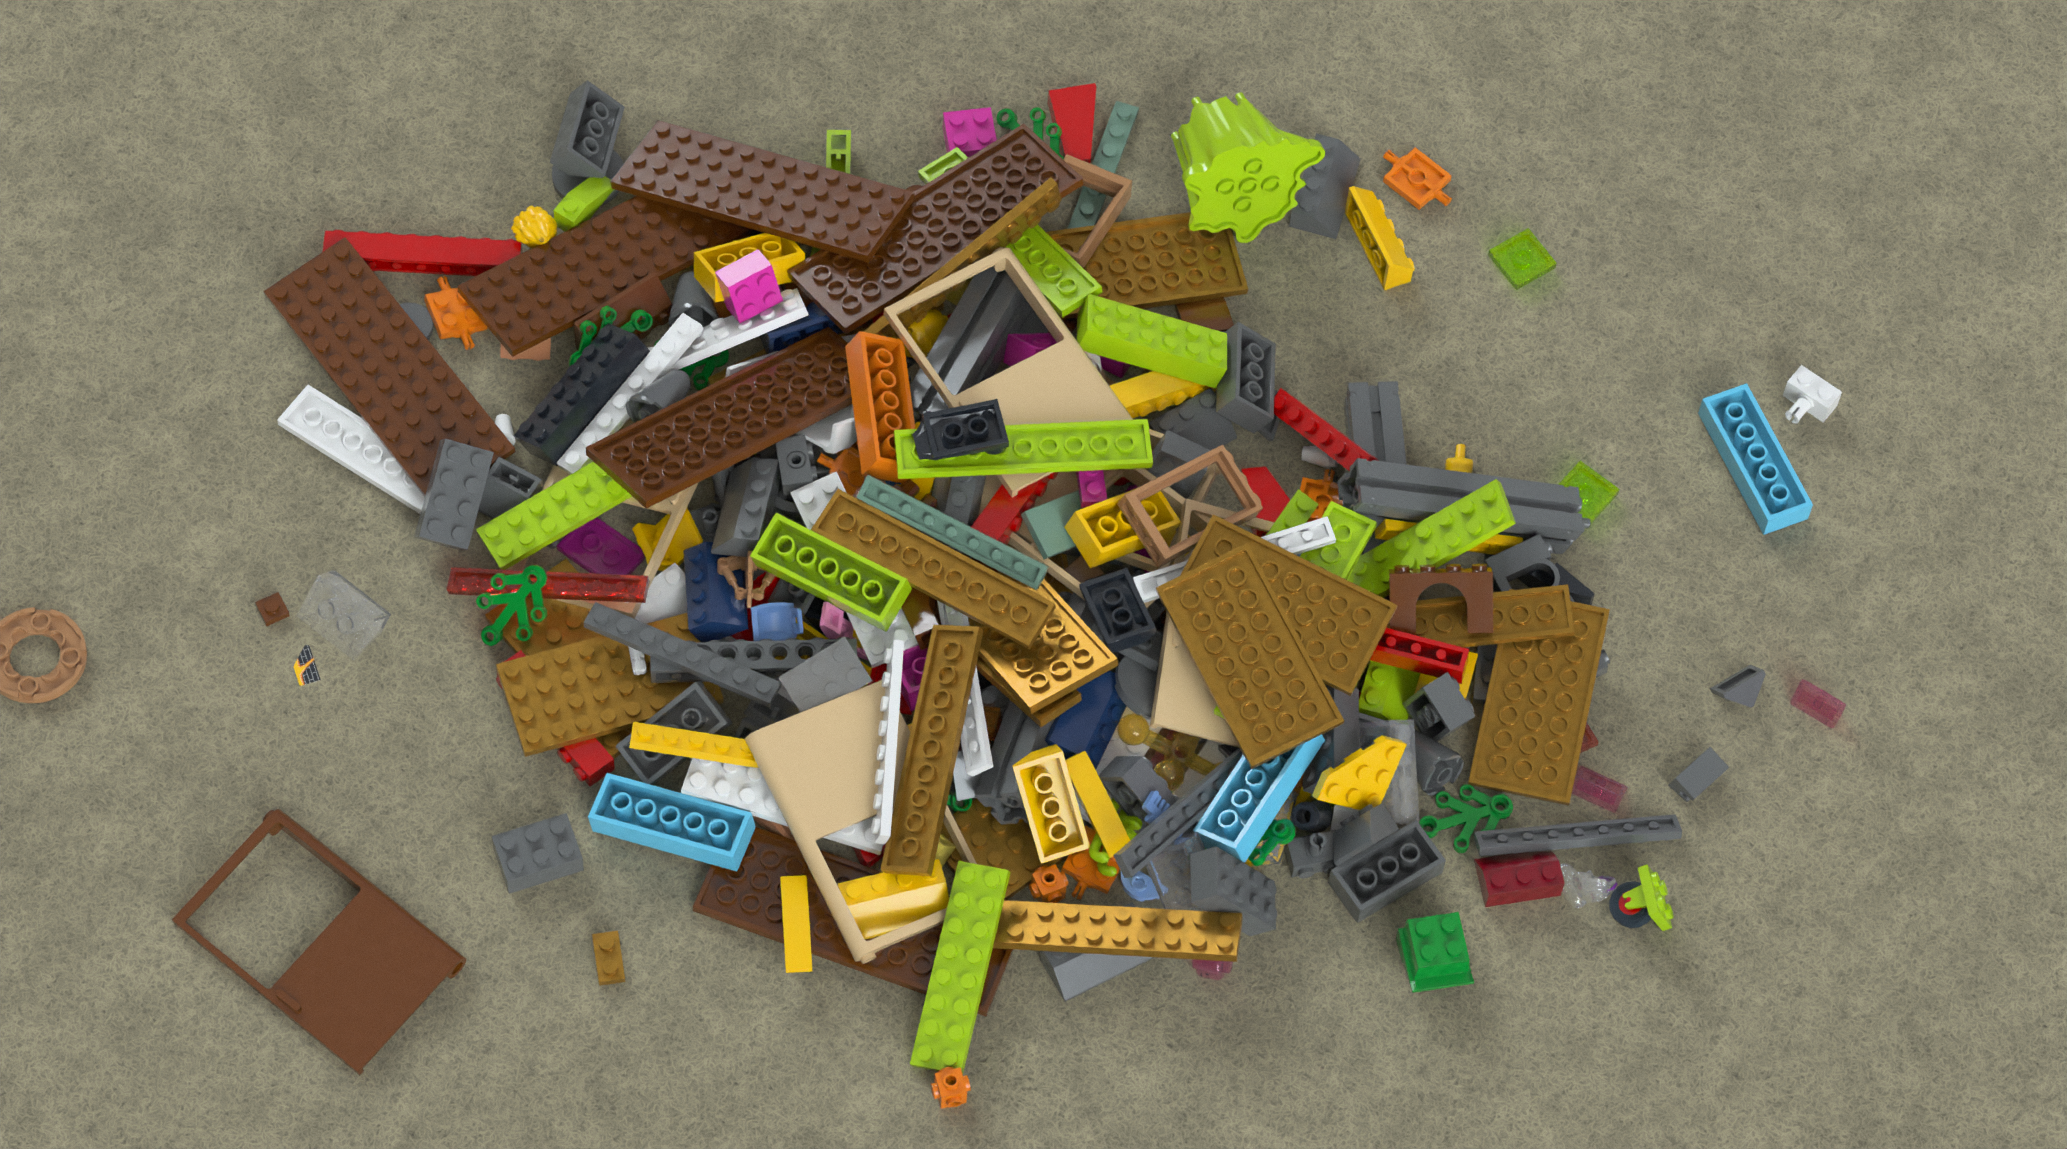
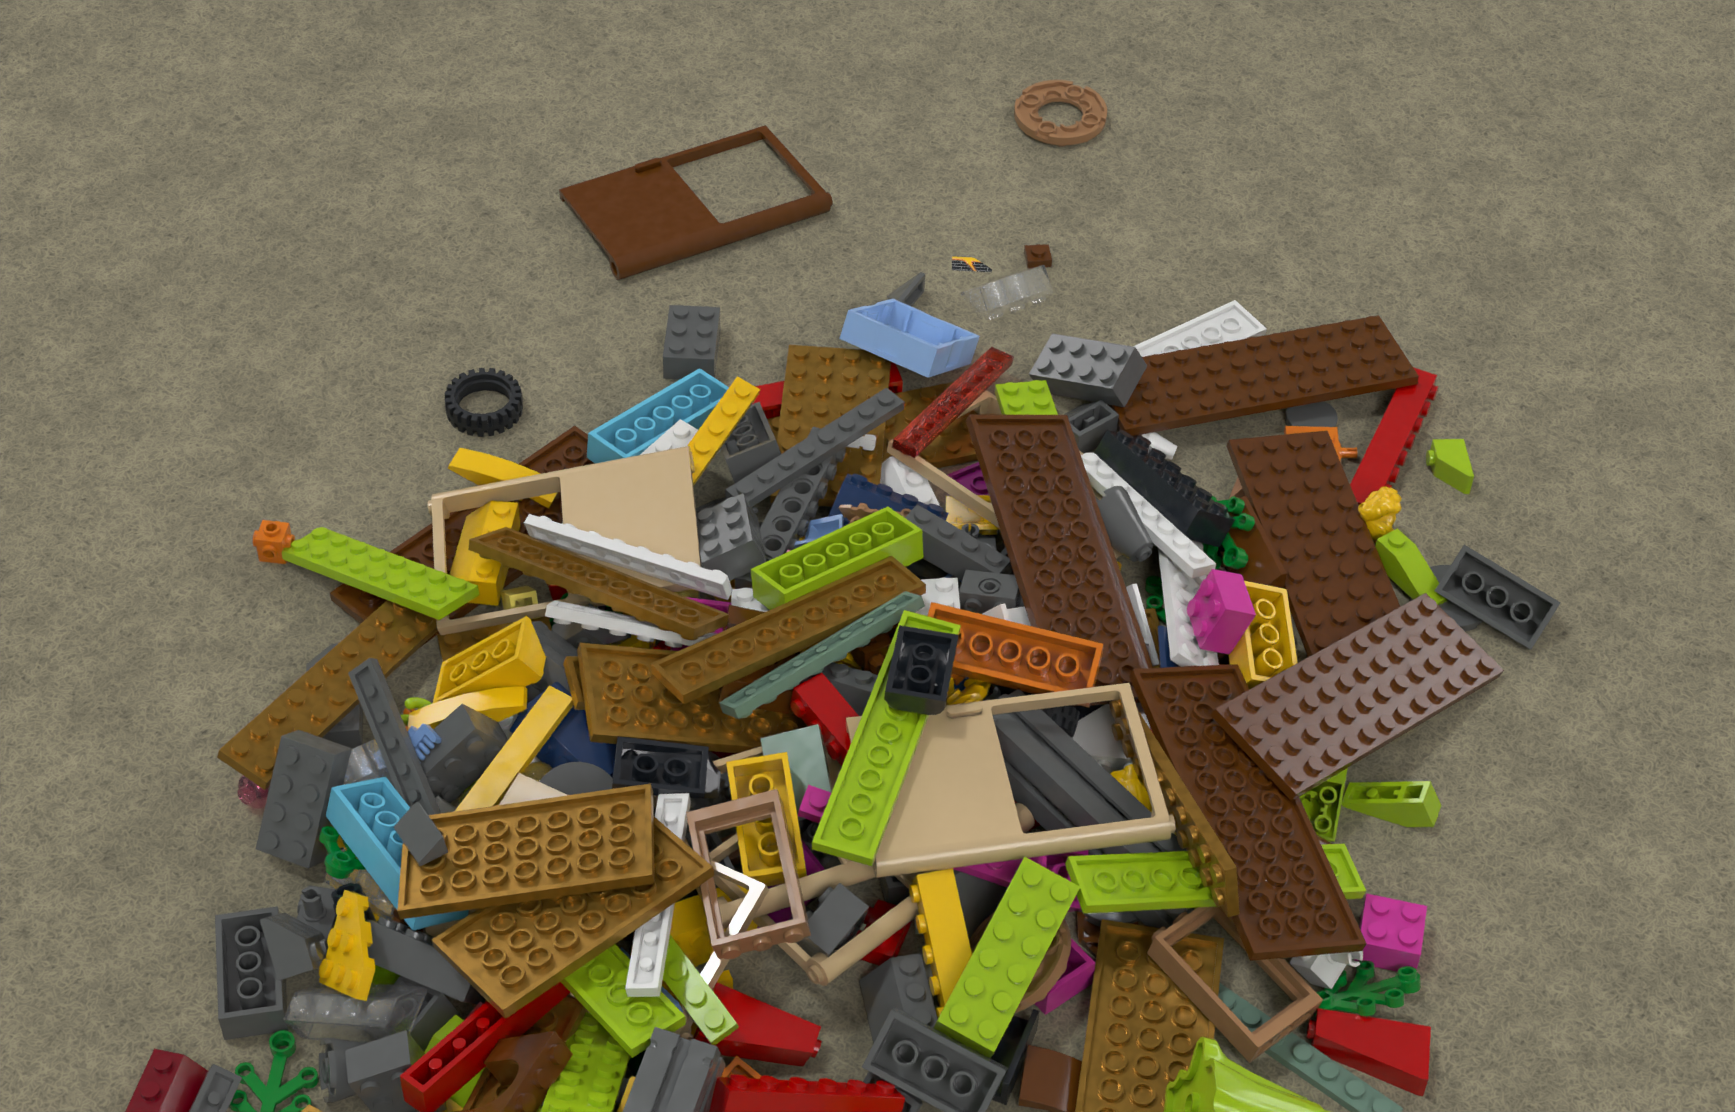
camera: 115 degrees right, 15 degrees down
green plant [476,565,548,646] -> none
pearl gold plate [592,931,625,986] -> none
orange brick [1029,864,1068,903] -> none
green piece [1396,912,1474,993] -> none
none -> dark grey slope [394,802,448,866]
none -> black tyre [445,368,523,437]
none -> yellow tile [454,685,574,812]
none -> light blue tile [839,299,980,378]
none -> dark grey slope [887,272,925,307]
none -> lime slope [1426,439,1474,494]

